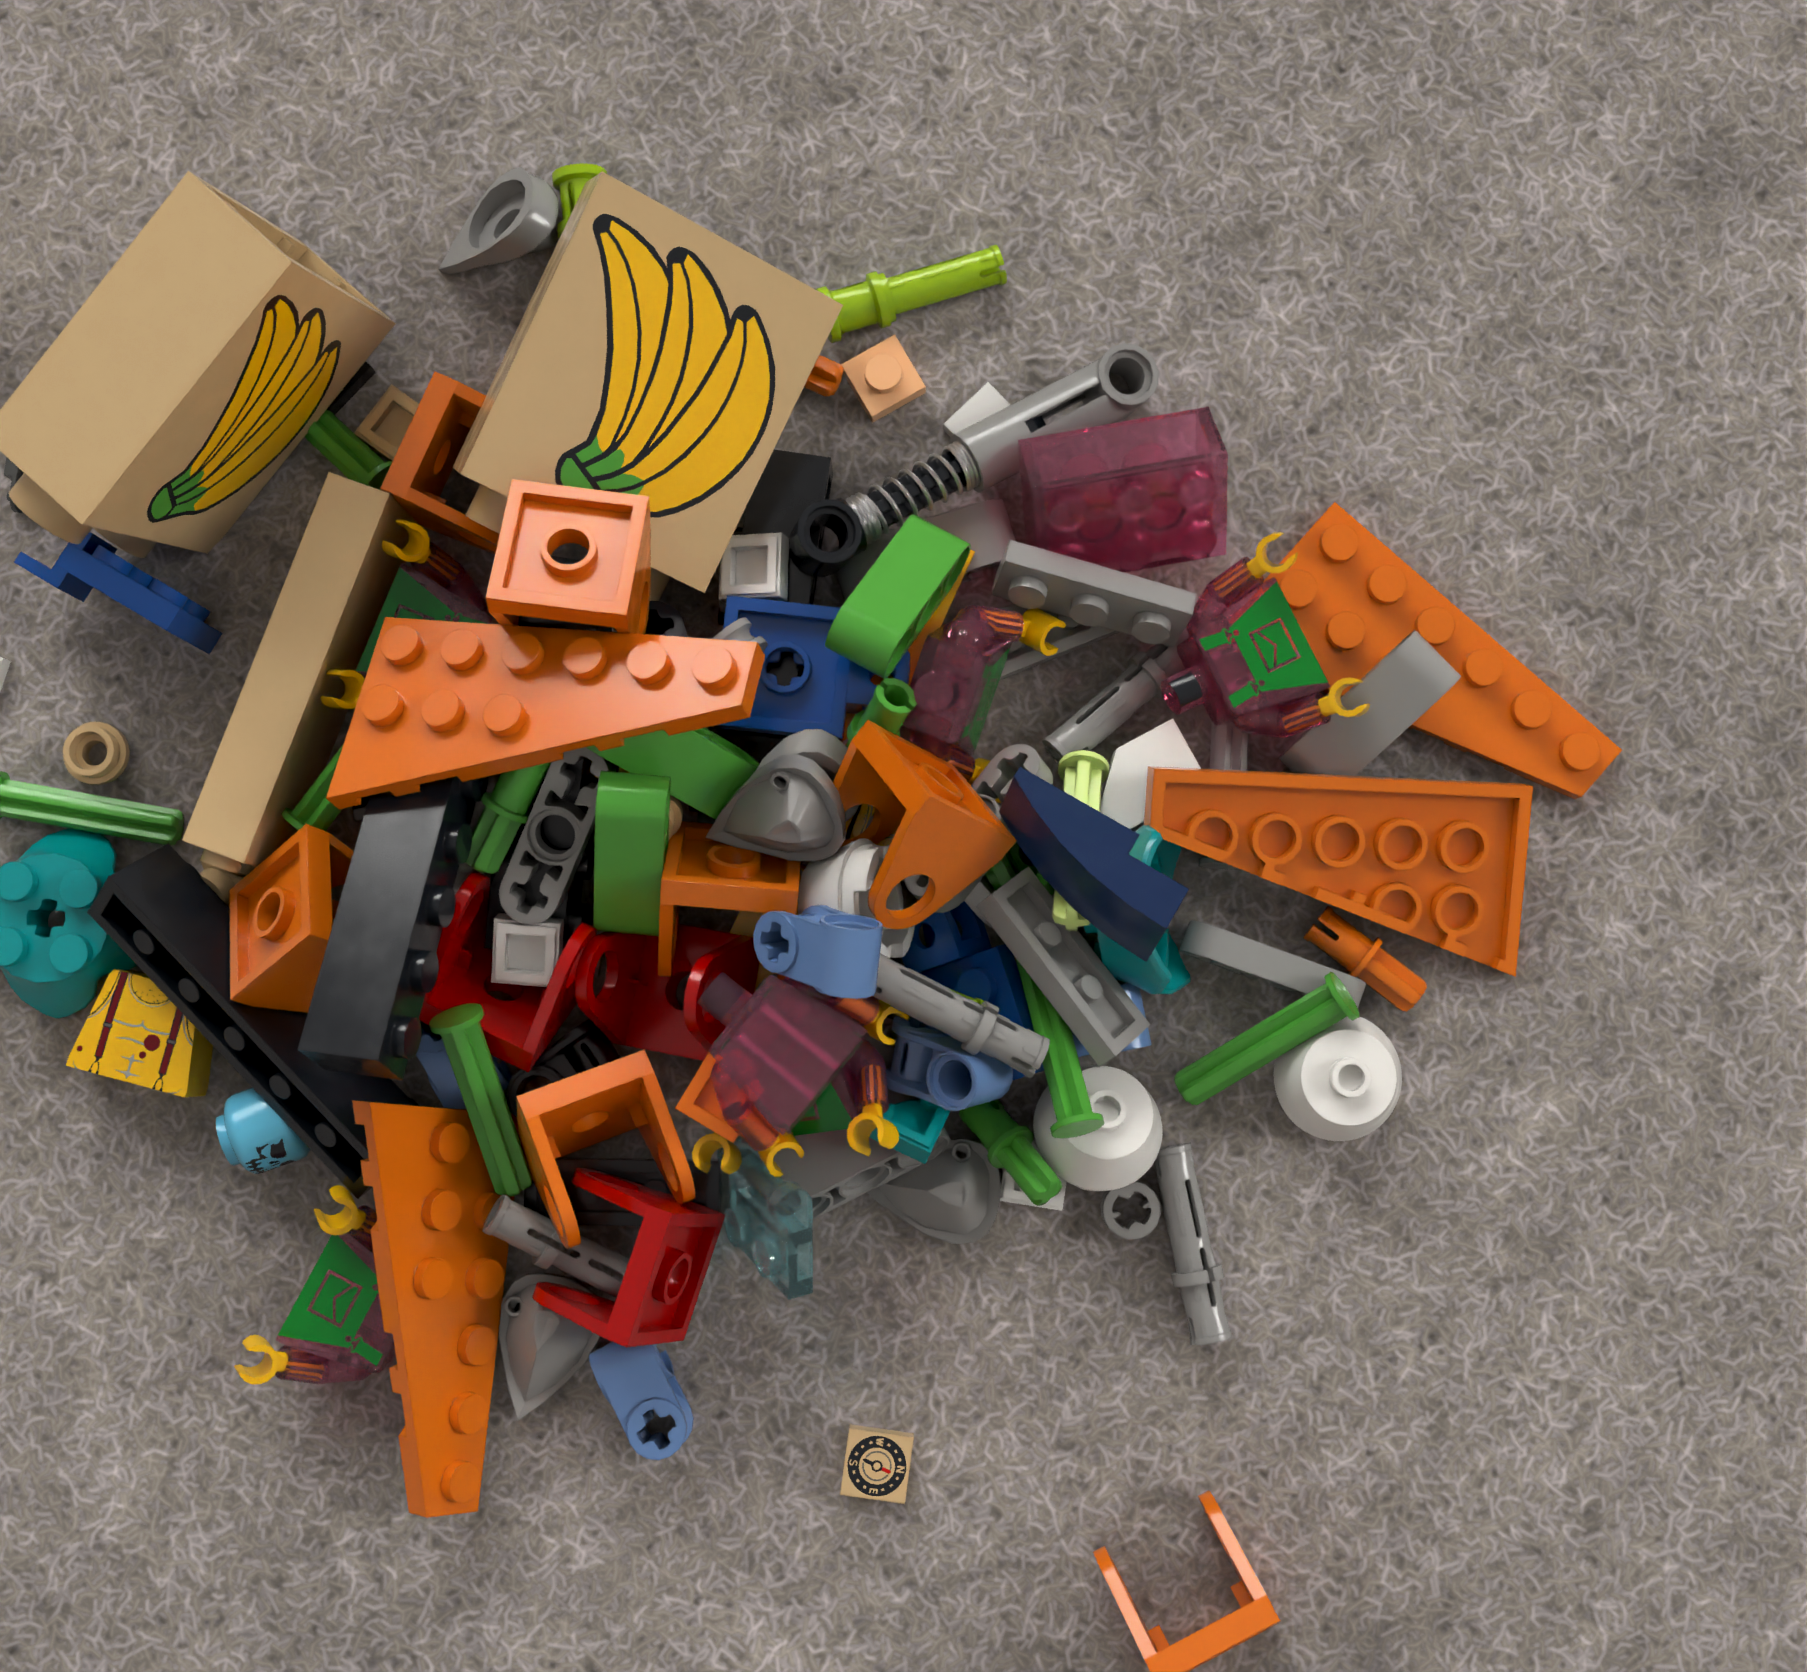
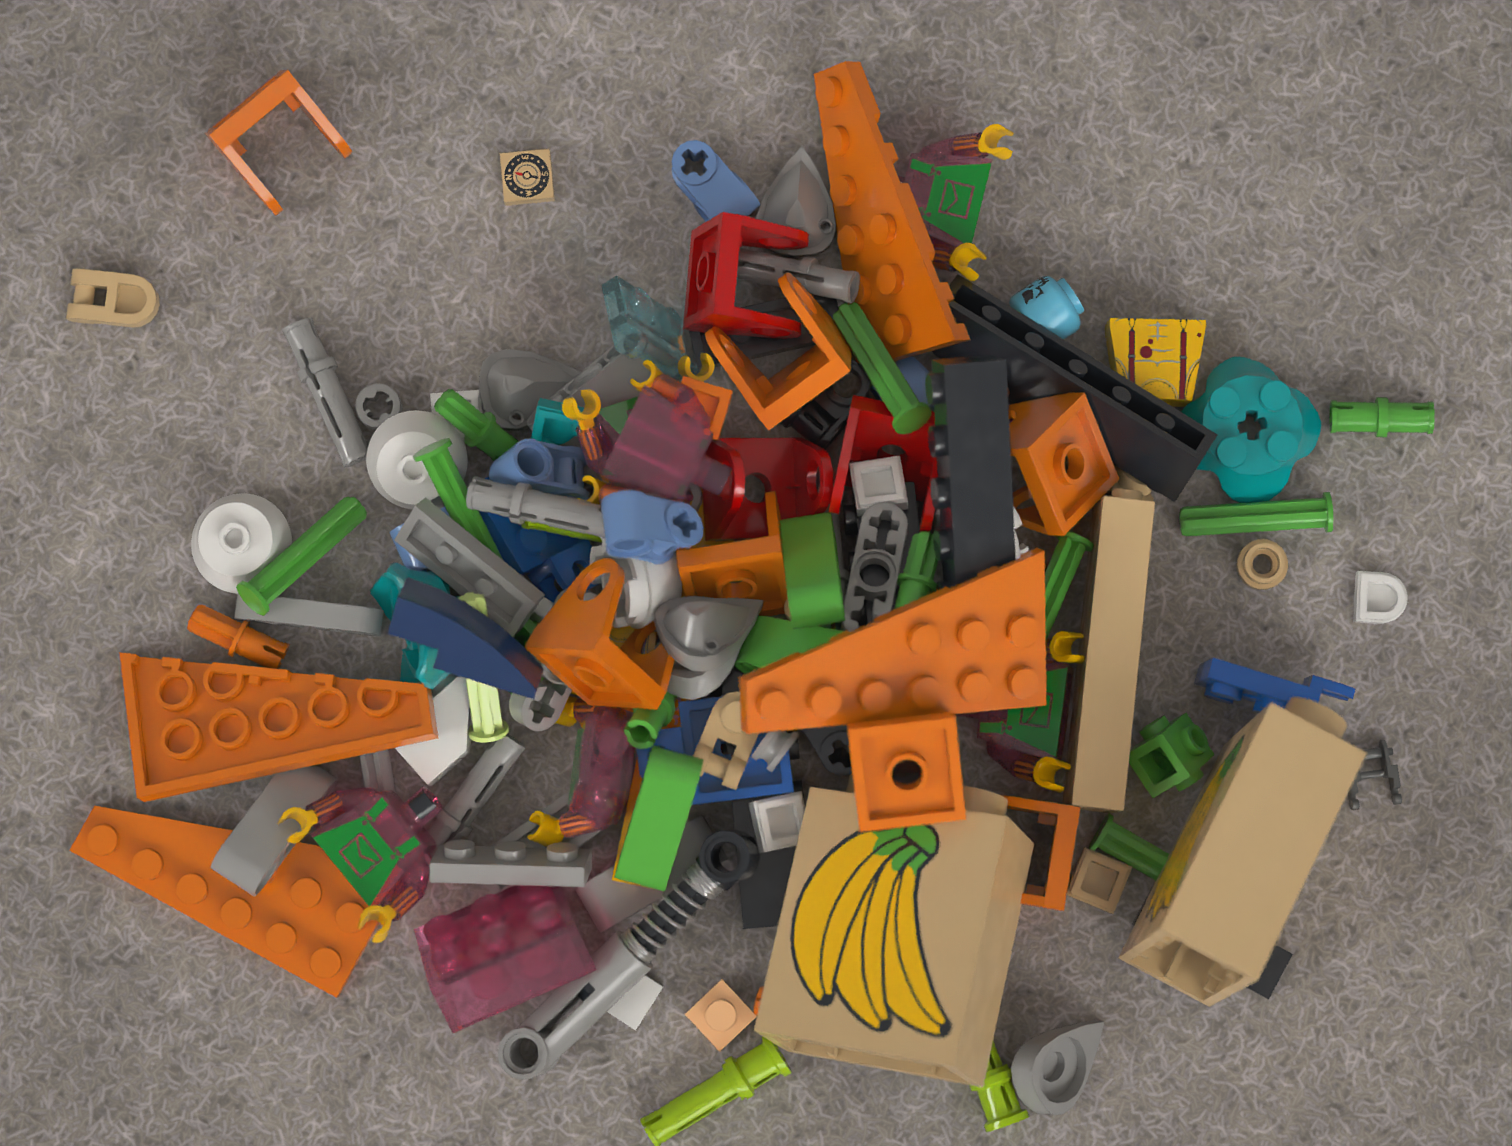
camera: 165 degrees right, 0 degrees up
none -> tan plate [66,269,160,327]
none -> tan plate [693,692,759,790]
none -> bright green brick [1129,712,1215,798]

